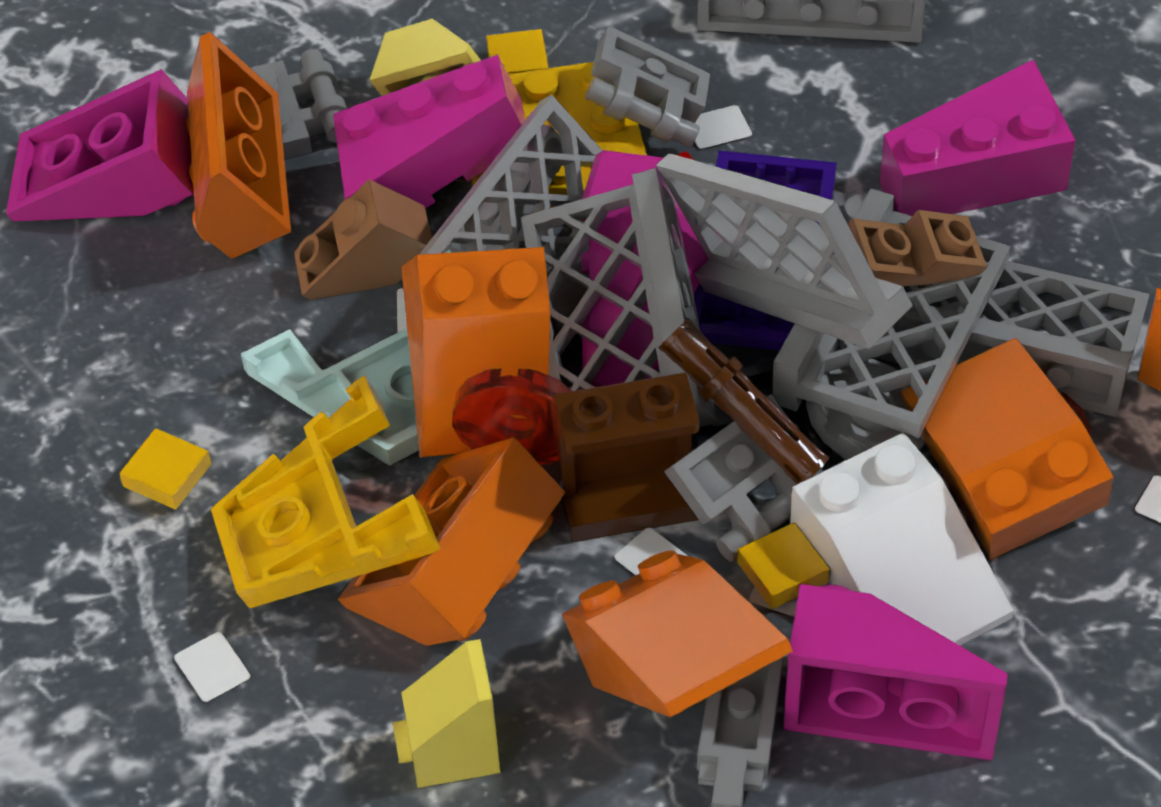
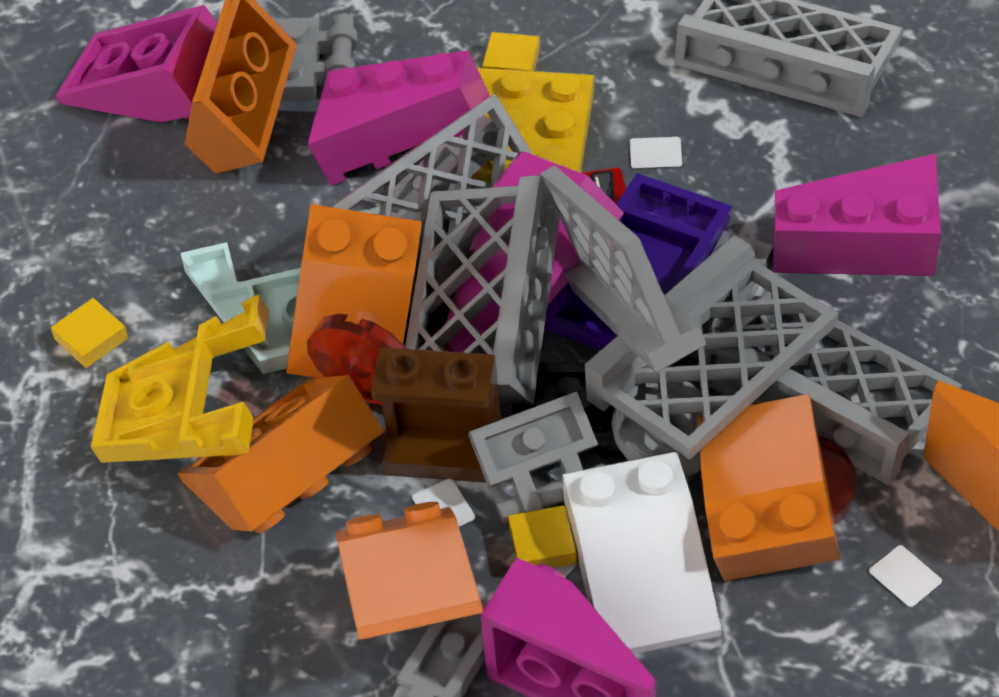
camera: 20 degrees right, 0 degrees up
white sticker [174,632,250,702] -> none
medium nougat slope [294,179,432,300] -> none
light yellow slope [370,19,481,96] -> none
light yellow slope [392,639,500,788] -> none
light grey plate [585,26,710,147] -> none
reddish brown pin [658,318,829,485] -> none
medium nougat slope [848,210,987,286] -> none

